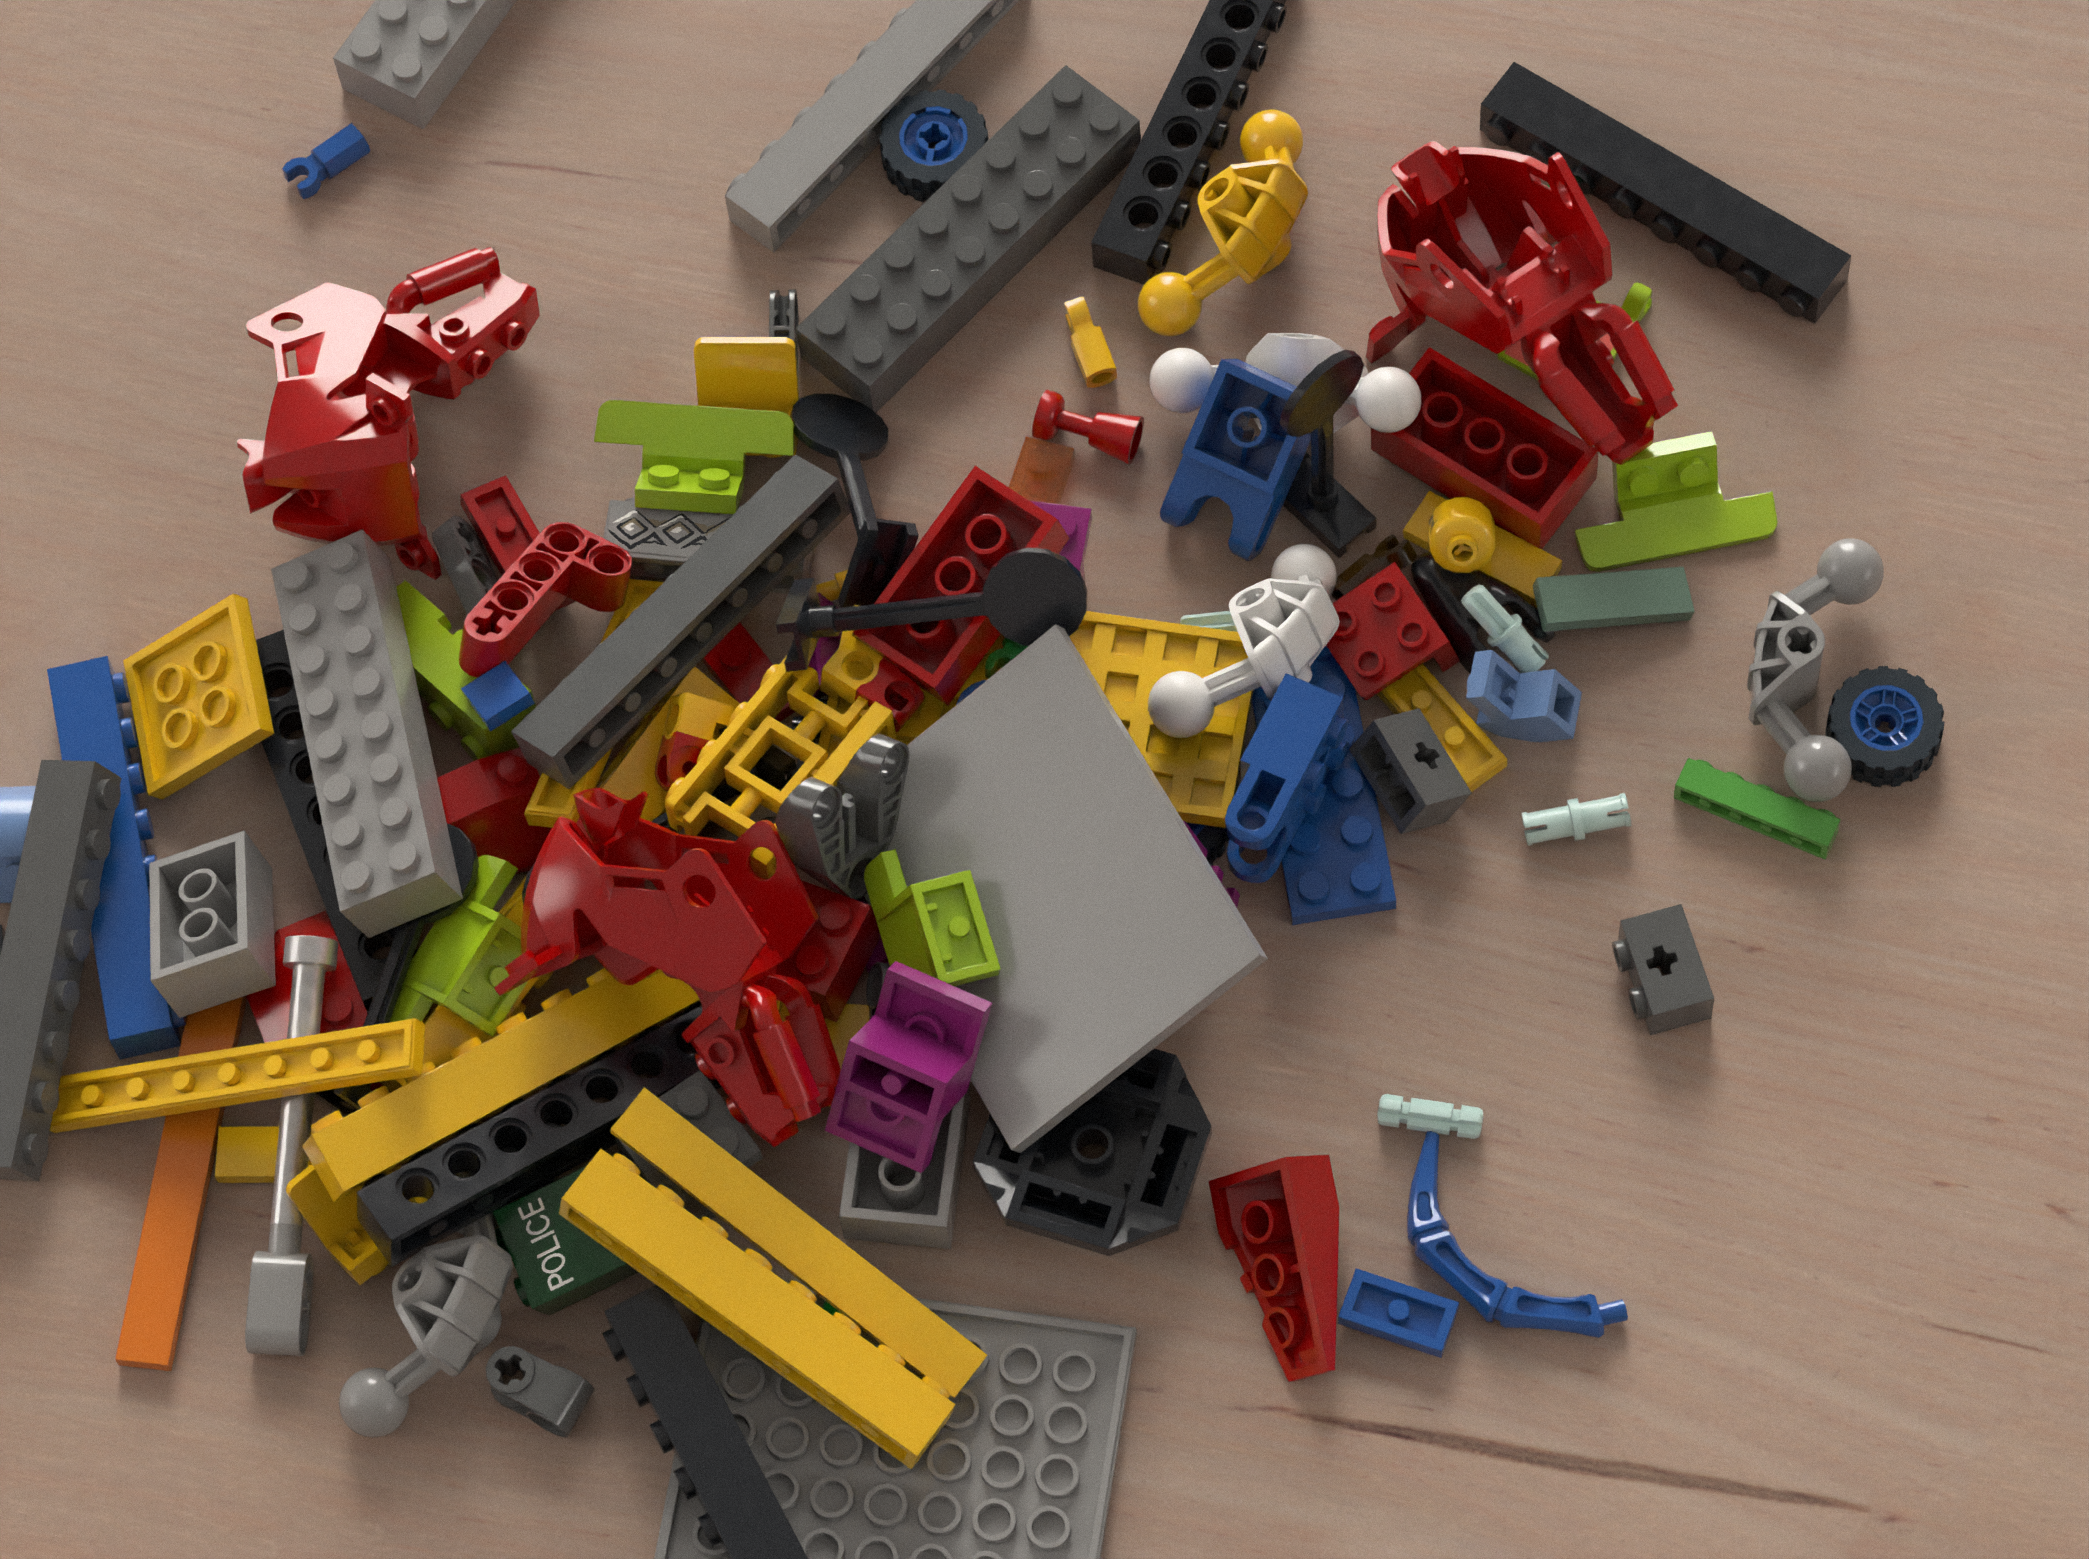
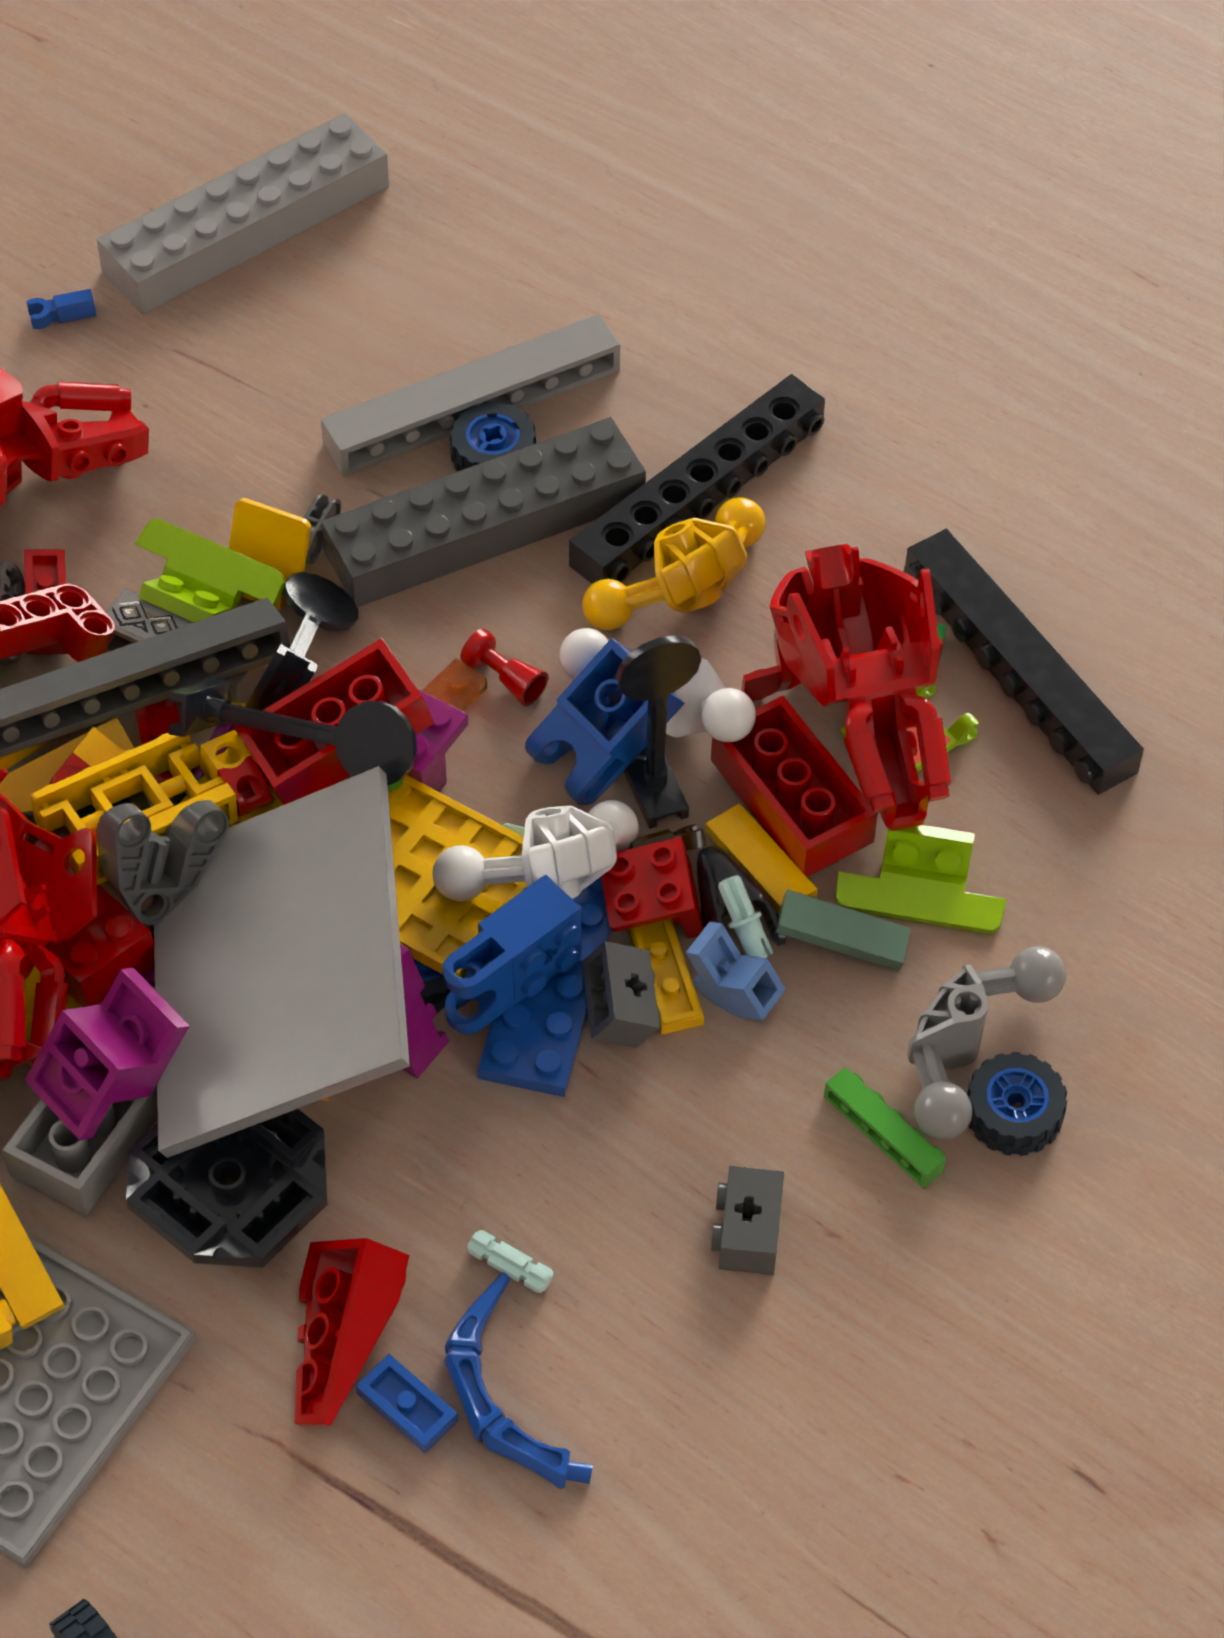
camera: 15 degrees right, 10 degrees down
lime plate [864,849,1001,986] -> none
yellow bar [1064,296,1117,388] -> none
yellow head [1429,497,1495,573] -> none
light aqua pin [1521,793,1631,846] -> none

